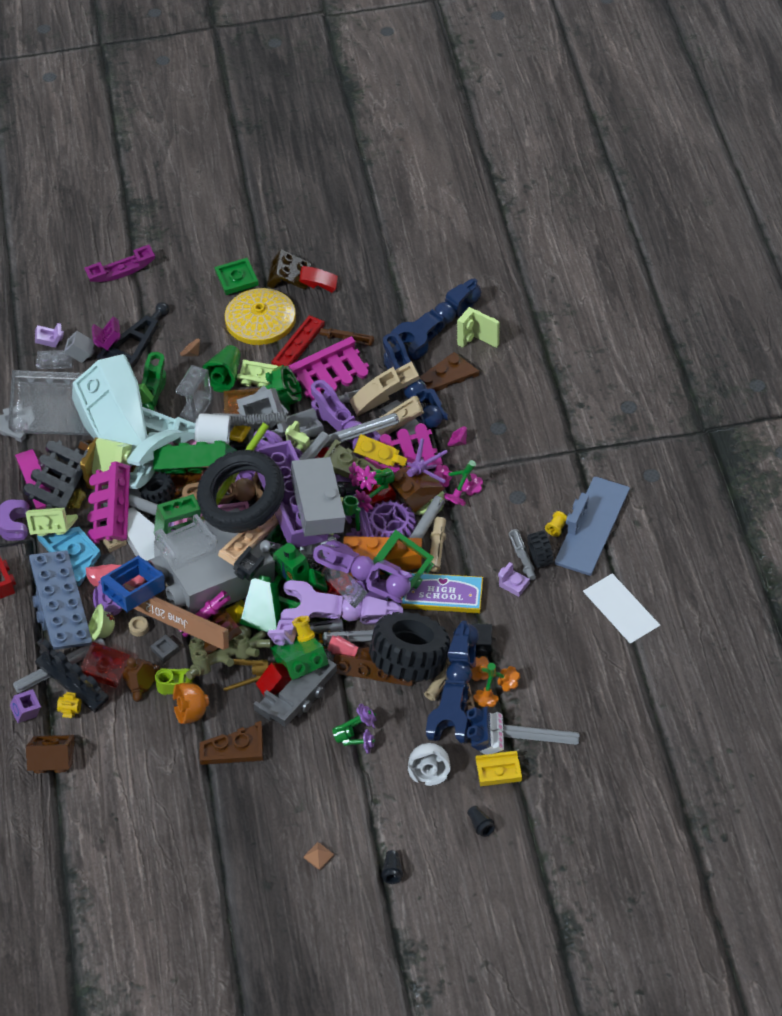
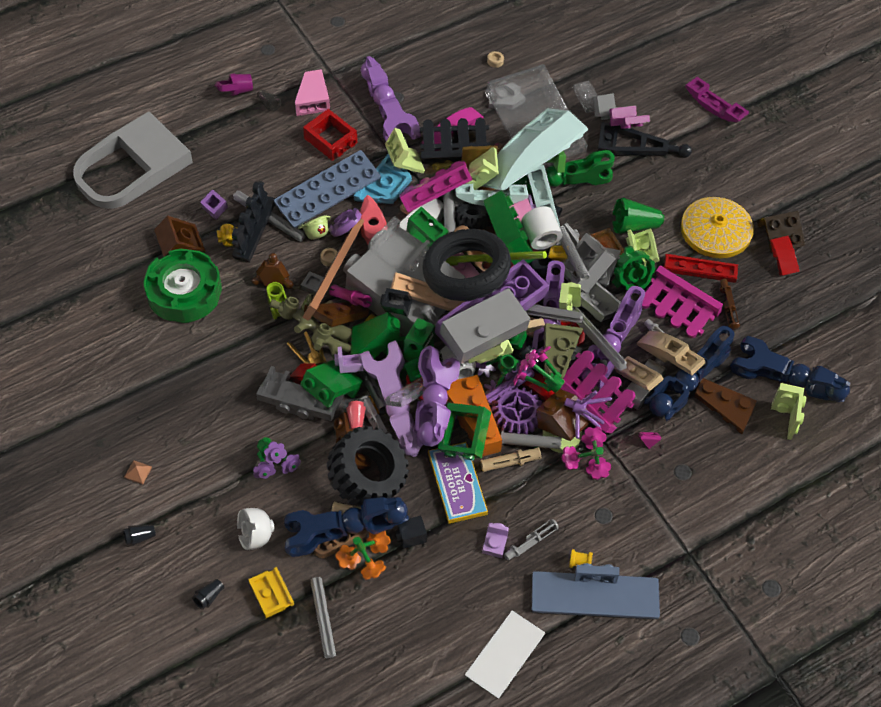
camera: 65 degrees right, 5 degrees up
lavender bracket [35,323,63,348] -> none
clear red plate [80,641,130,688] -> none
blue window [101,555,165,612] -> none
light aqua slope [127,430,195,466] -> none
orange cylinder [173,683,209,724] -> none
clear panel [176,365,213,423] -> none
nougat slope [180,338,200,356] -> none
reddish brown wing [200,720,263,765] -> none
green plate [214,258,259,295] -> none
yellow bush [292,615,315,642] -> none
yellow hinge [353,434,407,467] -> none
dark blue hips [467,706,504,755] -> none
black tyre [527,530,554,568] -> none
none -> green piece [143,249,222,323]

